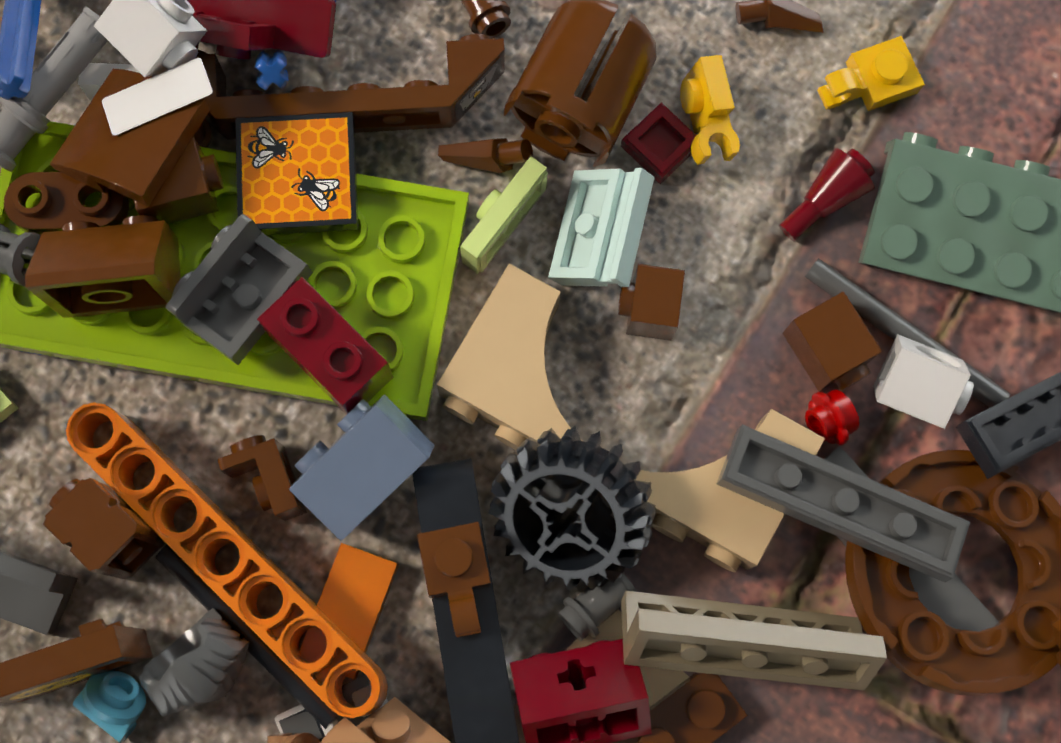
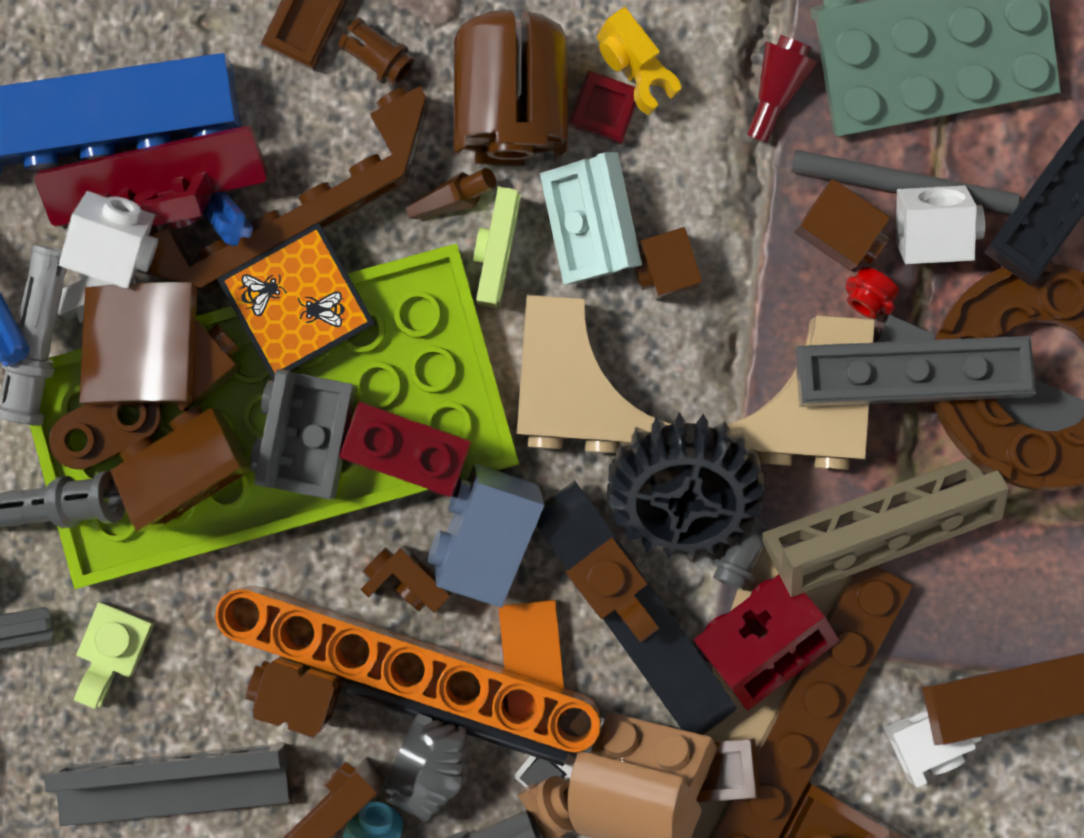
camera: 20 degrees left, 10 degrees up
white sticker [102,58,213,136] -> none

